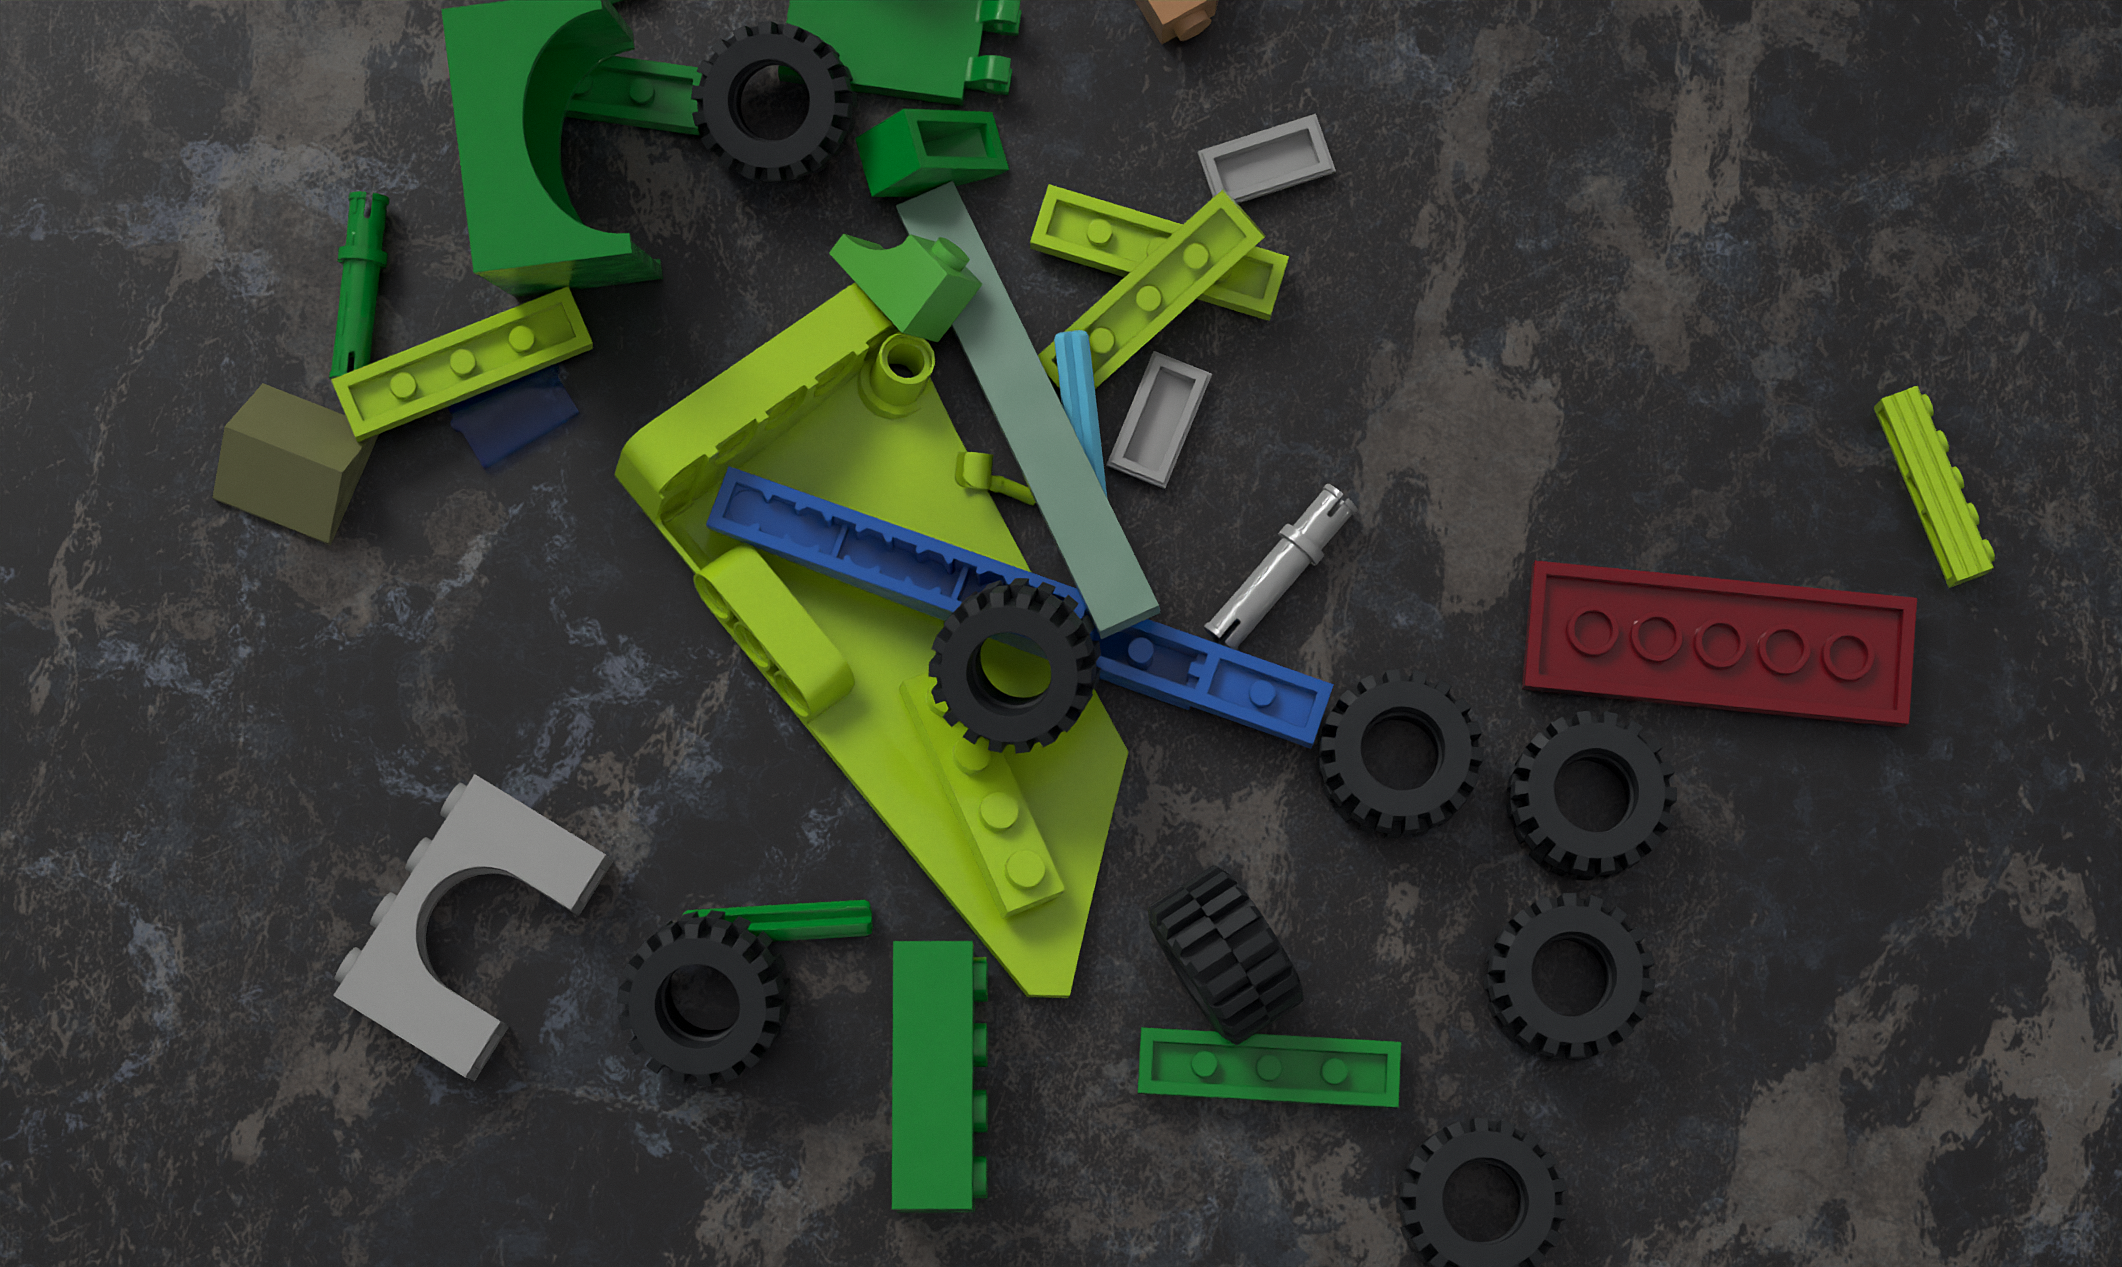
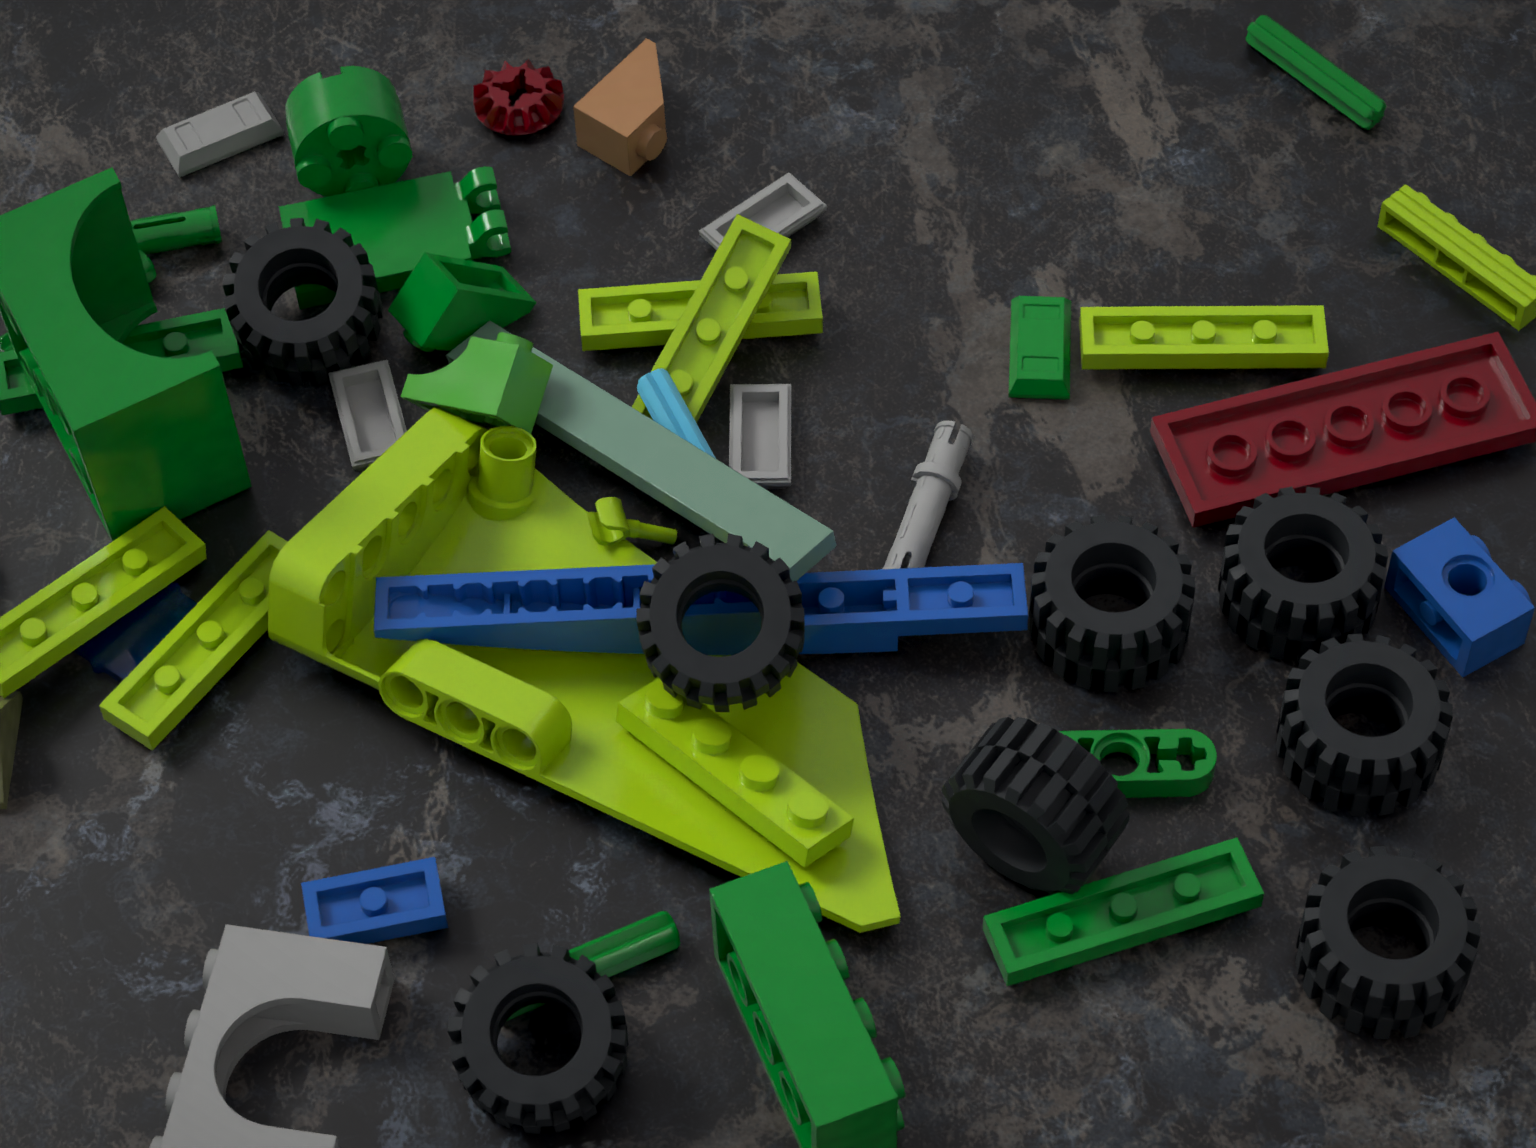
camera: 20 degrees left, 25 degrees down
none -> lime plate [99,530,288,751]
none -> blue plate [301,857,448,944]
none -> light grey tile [328,360,407,472]
none -> green tile [1008,296,1071,400]
none -> green beam [1058,729,1217,798]
none -> lime plate [1079,305,1329,369]
none -> green axle [1246,15,1387,130]
none -> blue brick [1384,517,1535,678]

